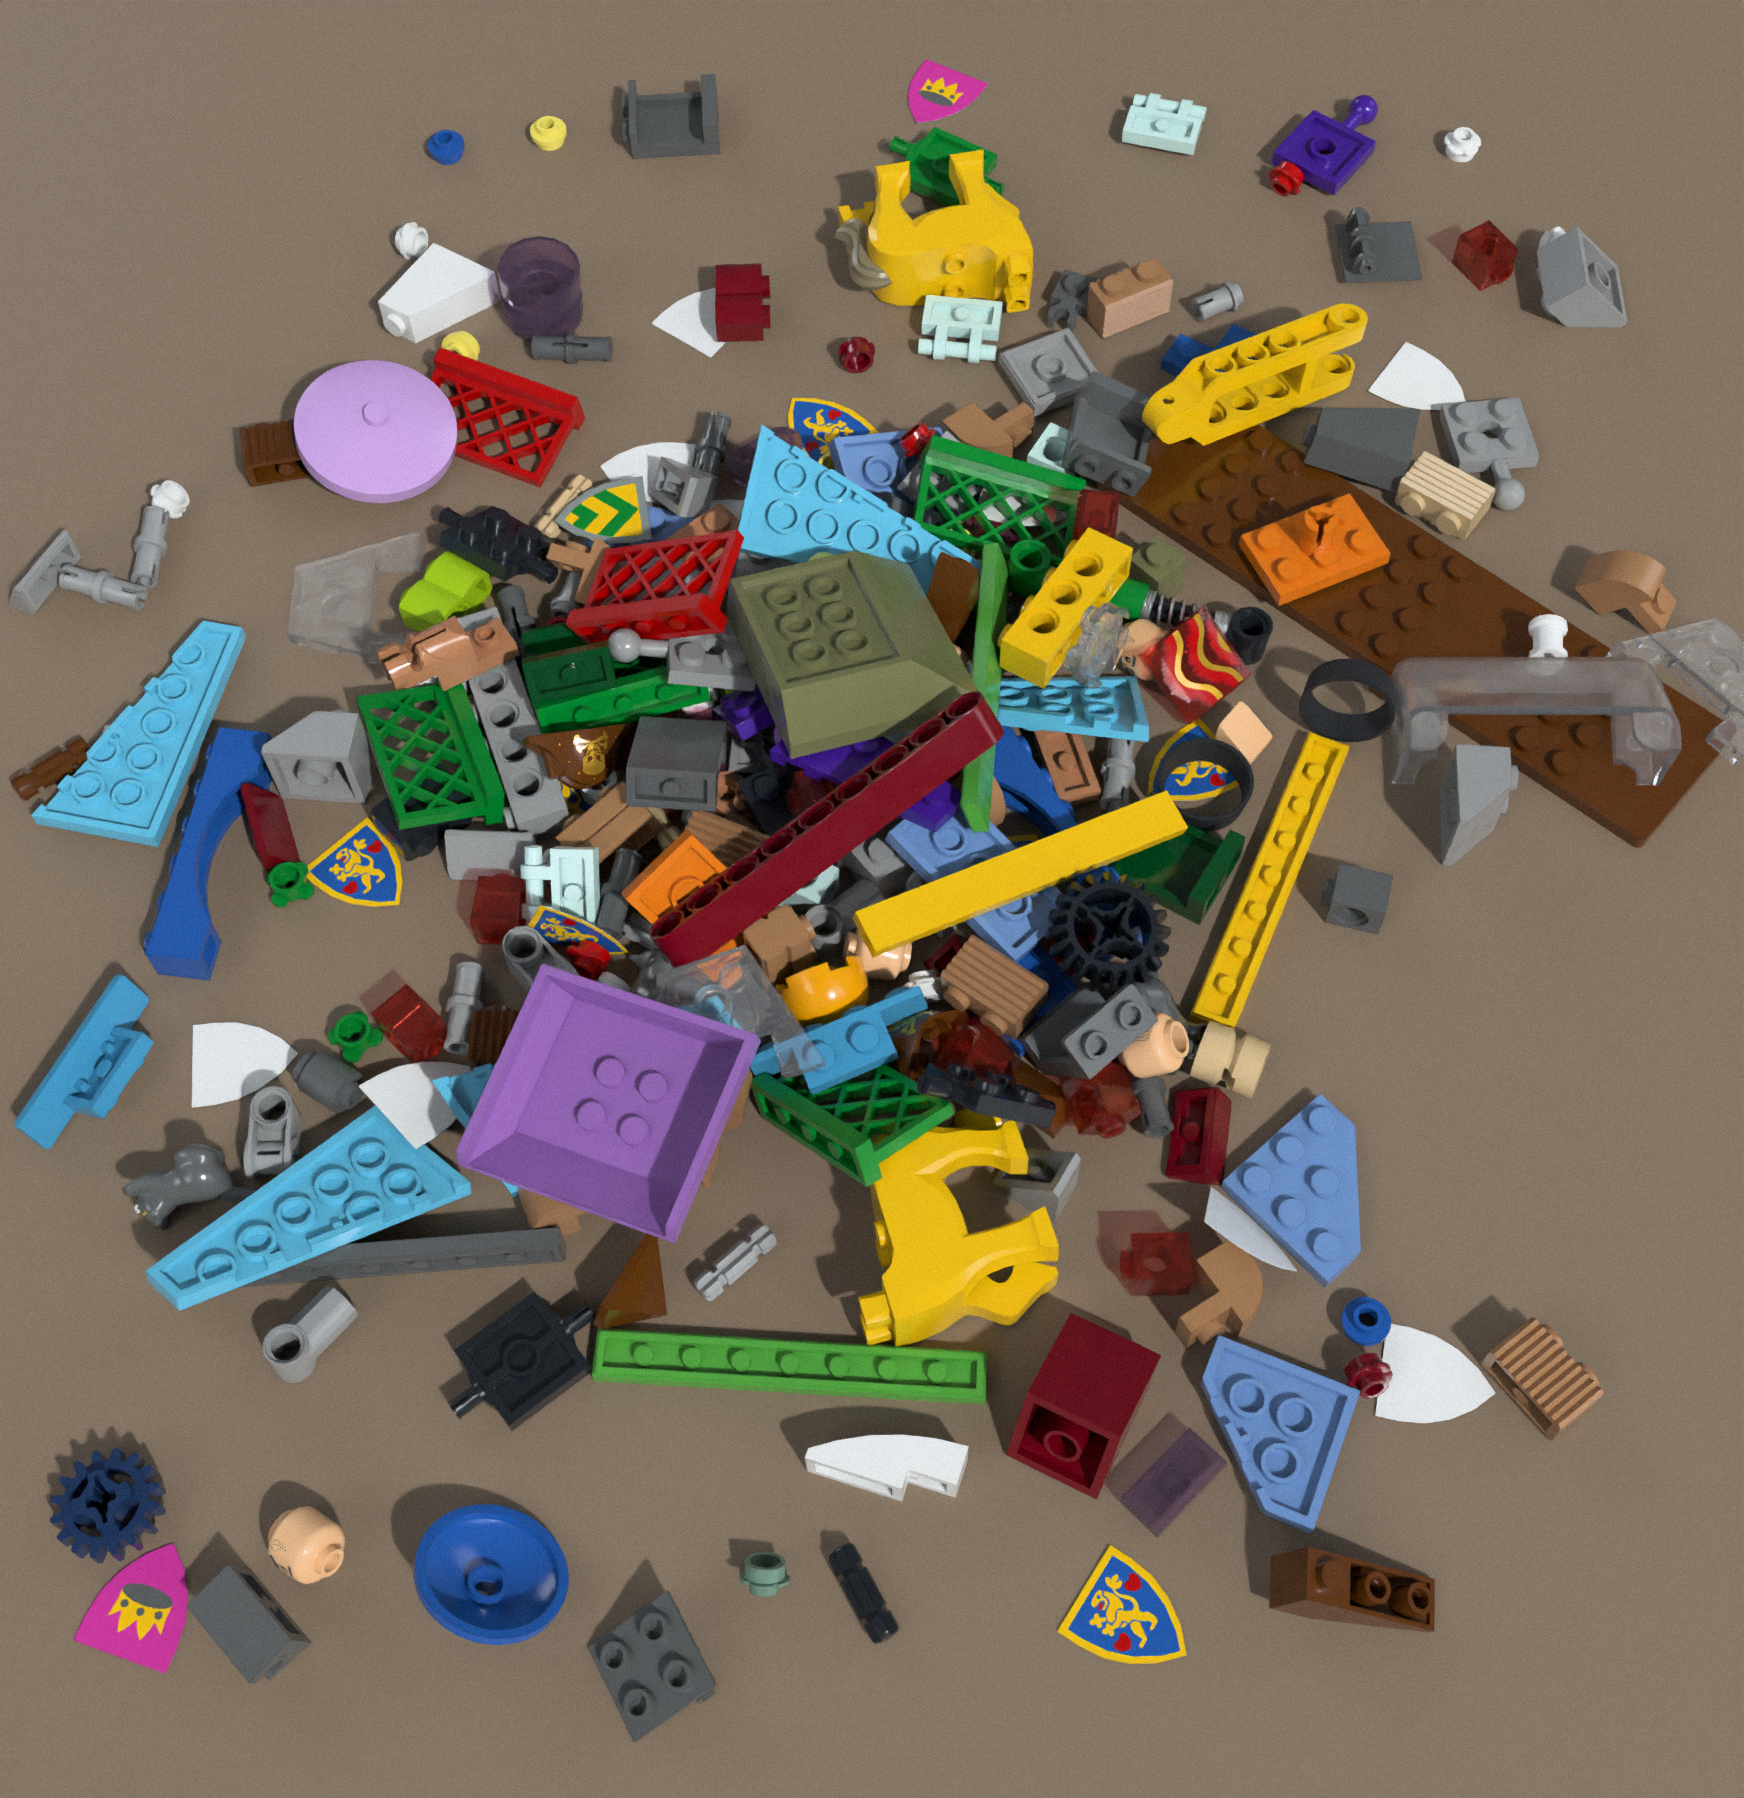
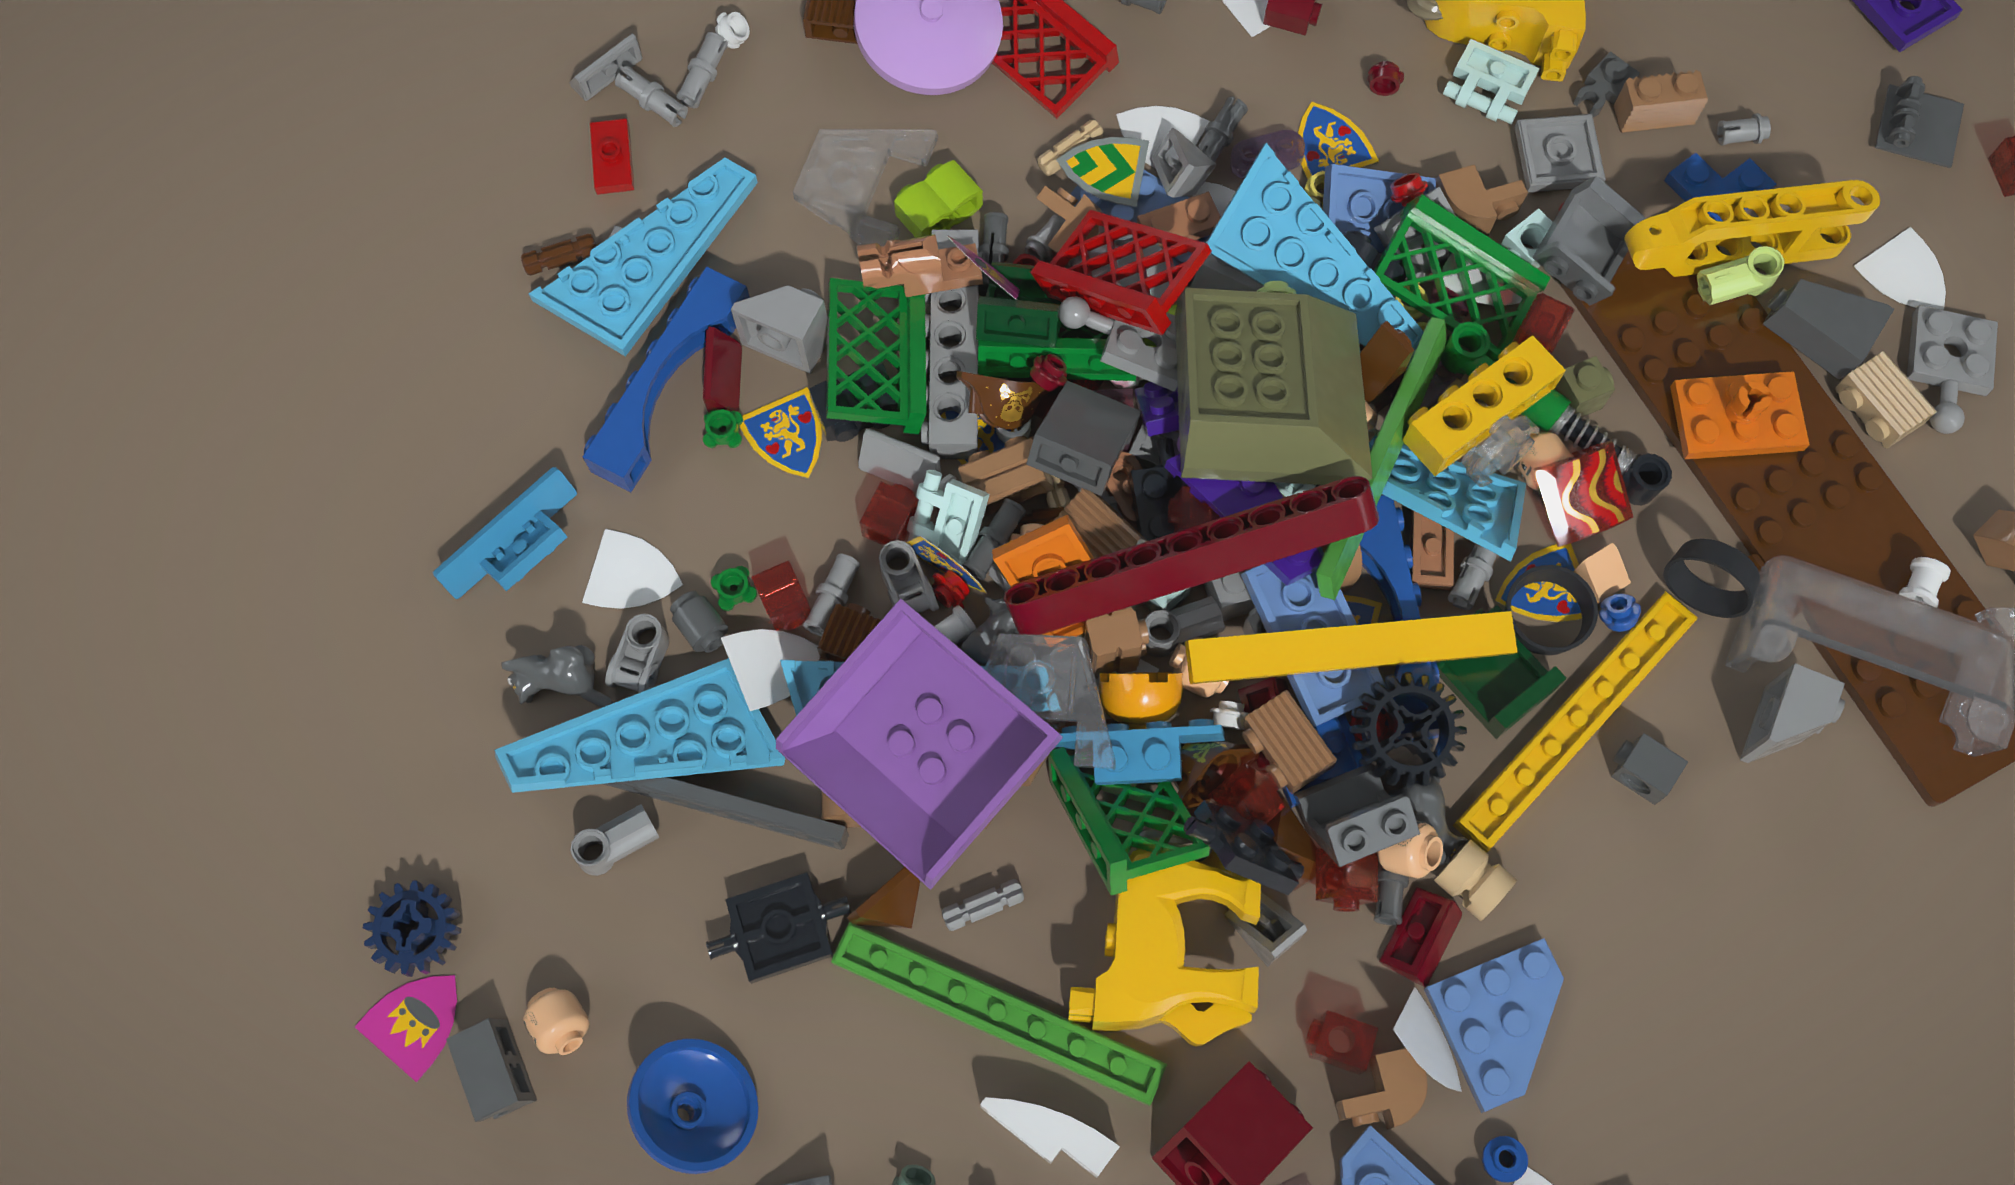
camera: 20 degrees right, 10 degrees up
black plate [439,506,558,584] -> none
red plate [1268,161,1304,196] -> none
none -> red plate [590,118,634,195]
none -> dark pink sticker [947,235,1020,300]
none -> dark red plate [1030,354,1067,391]
none -> blue plate [1599,594,1641,632]
none -> yellowish green piece [1697,246,1785,306]

